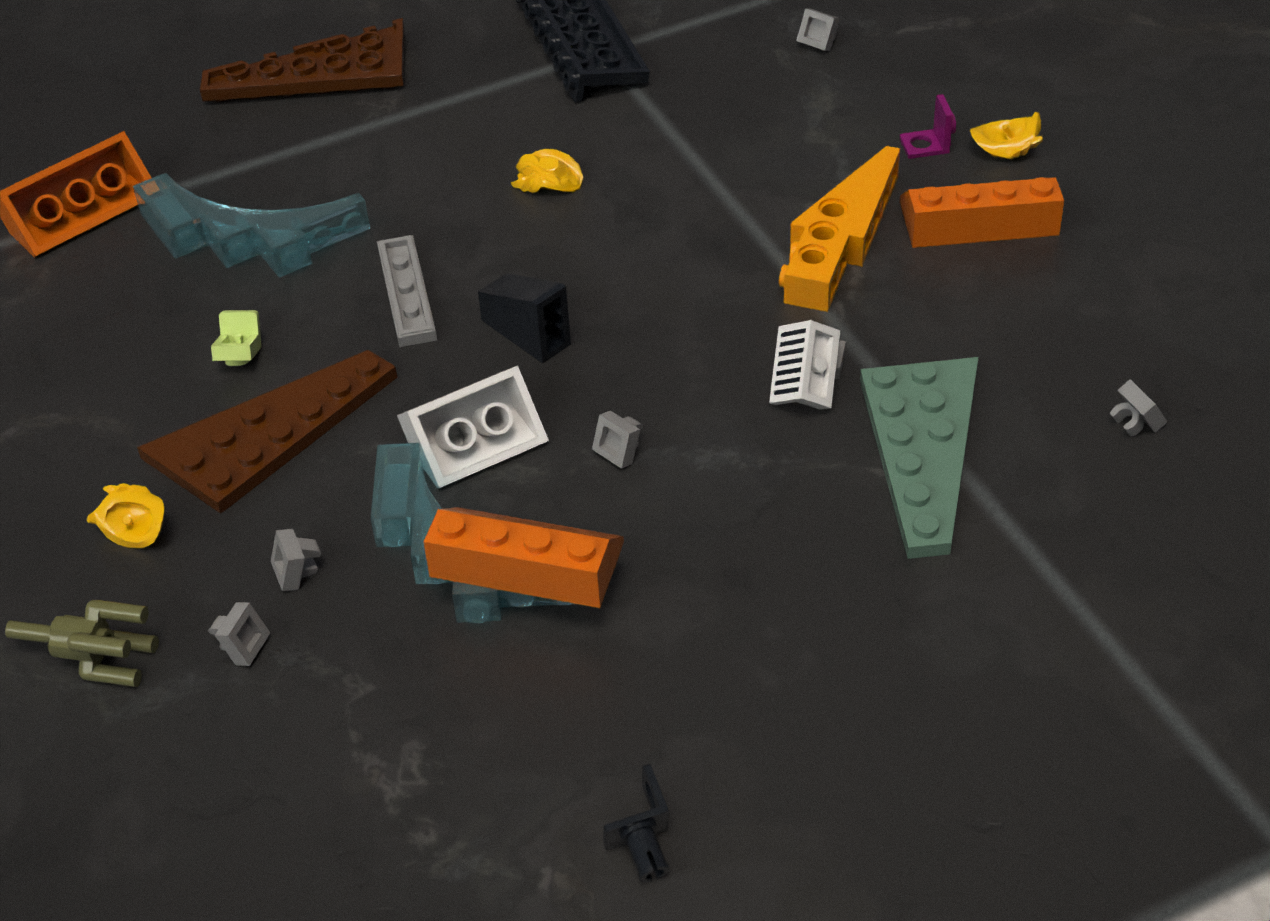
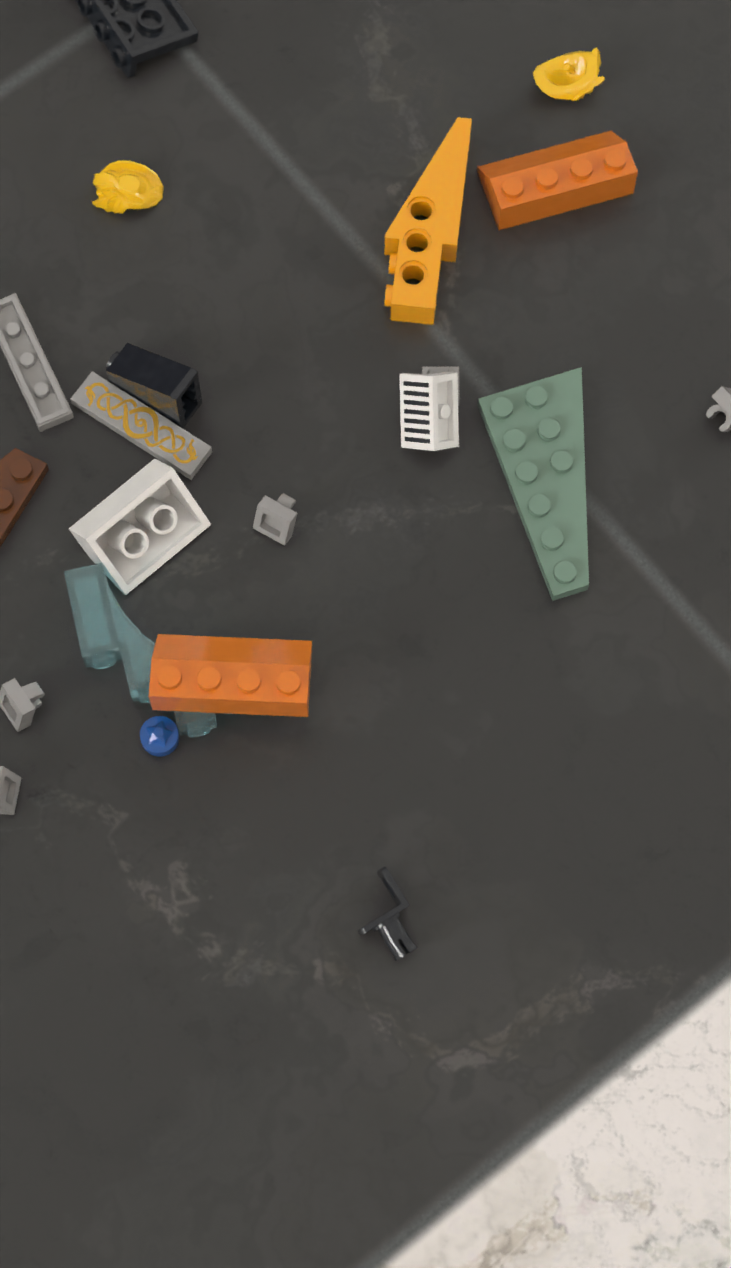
camera: 15 degrees left, 25 degrees up
magenta bracket [899,94,956,159] -> none
none -> light grey tile [70,371,213,480]
none -> blue tile [140,716,179,757]

